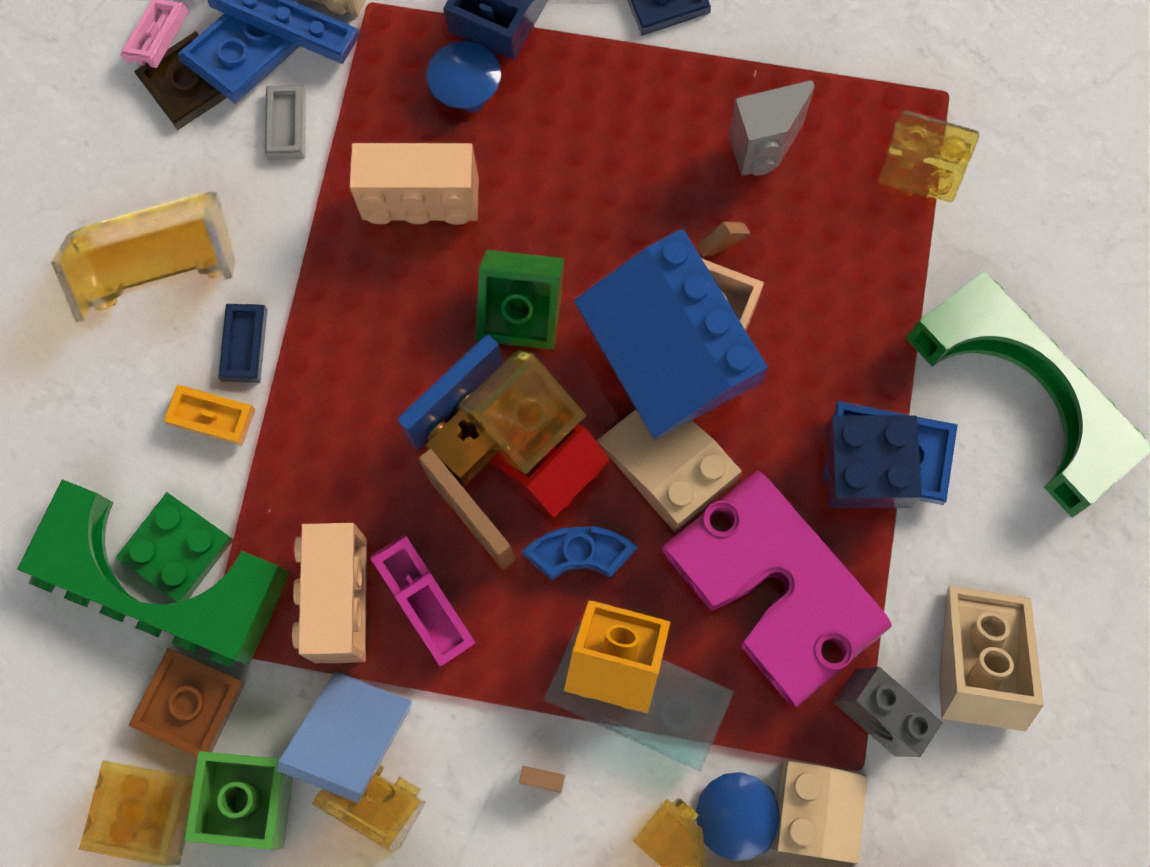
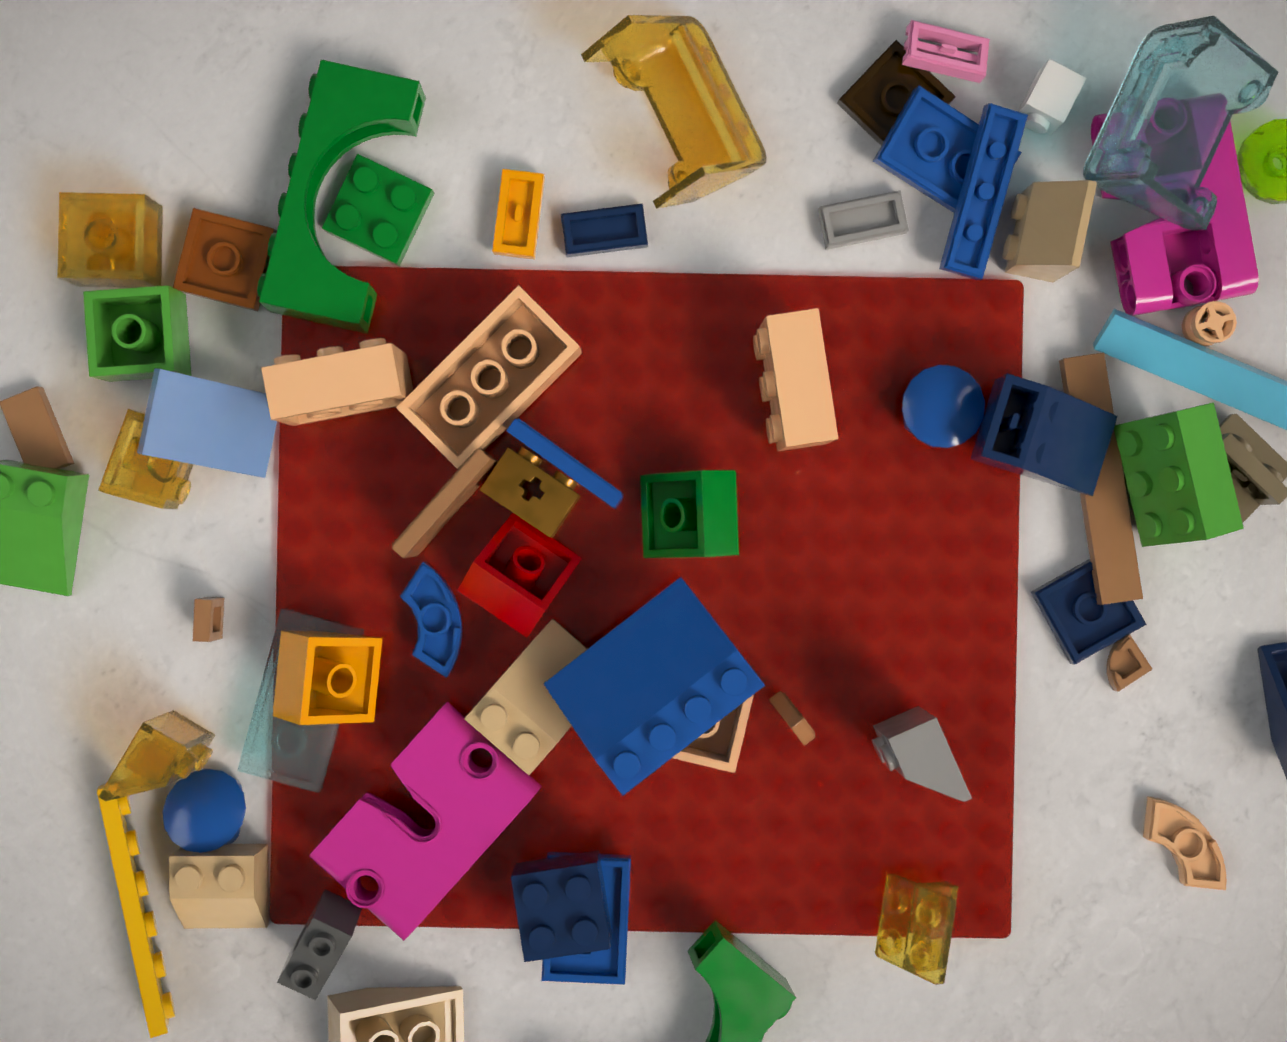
camera: 80 degrees right, 15 degrees up
dark pink slope [370,534,475,667] -> none
clear yellow brick [458,350,586,474] -> none
none -> light nougat brick [396,285,582,469]

